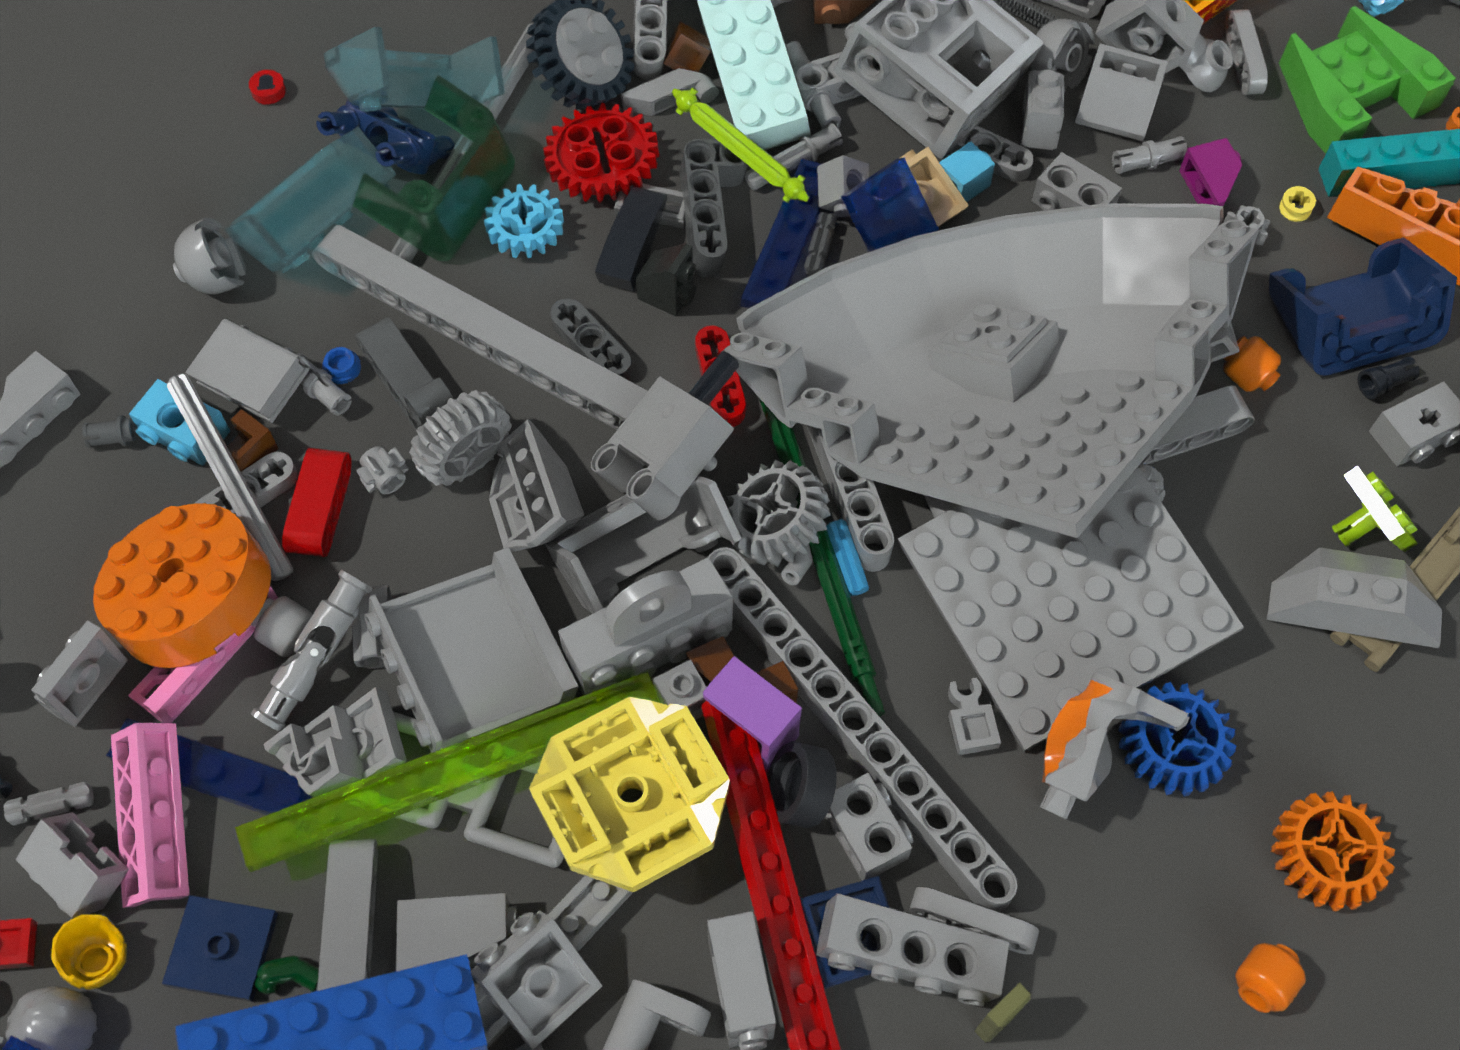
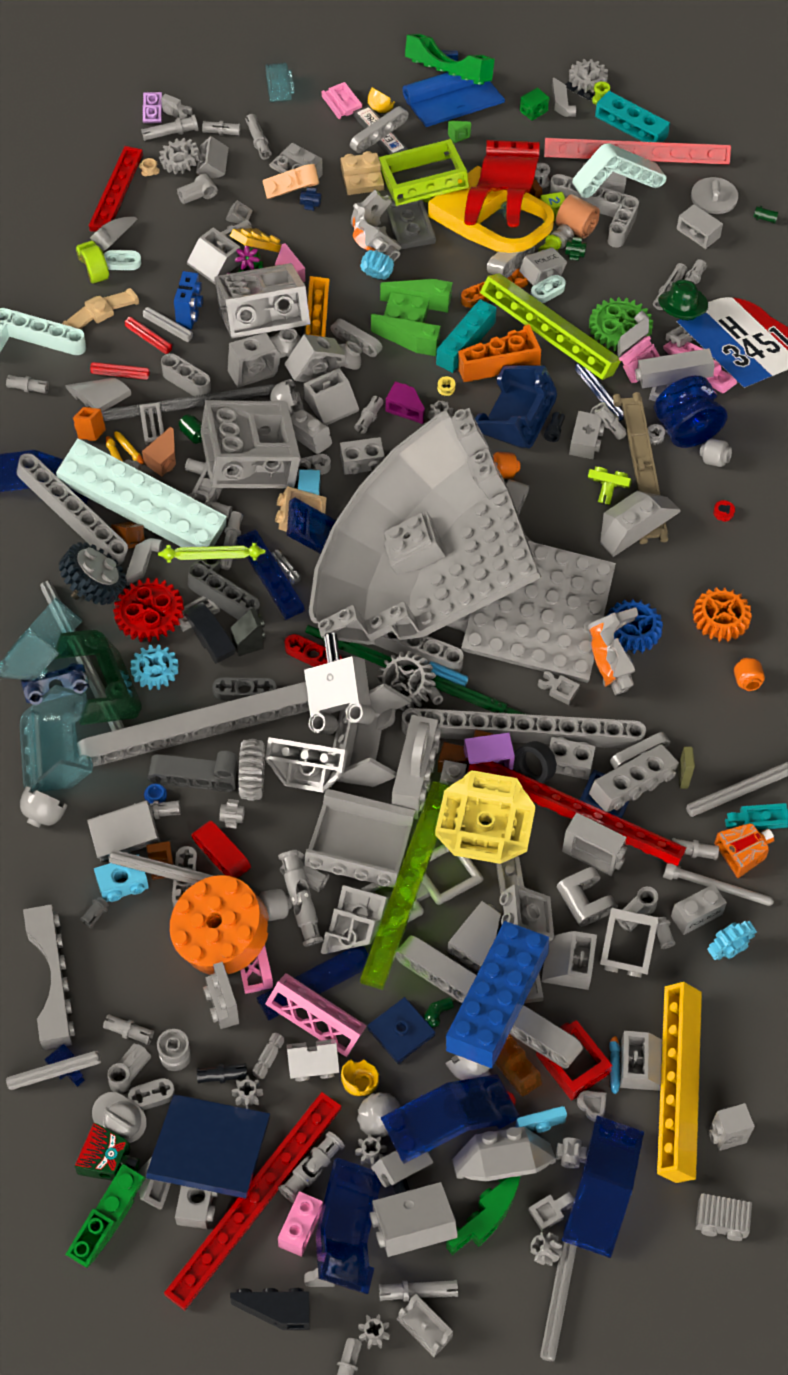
camera: 50 degrees left, 5 degrees down
light grey brick [817,155,870,217] -> none

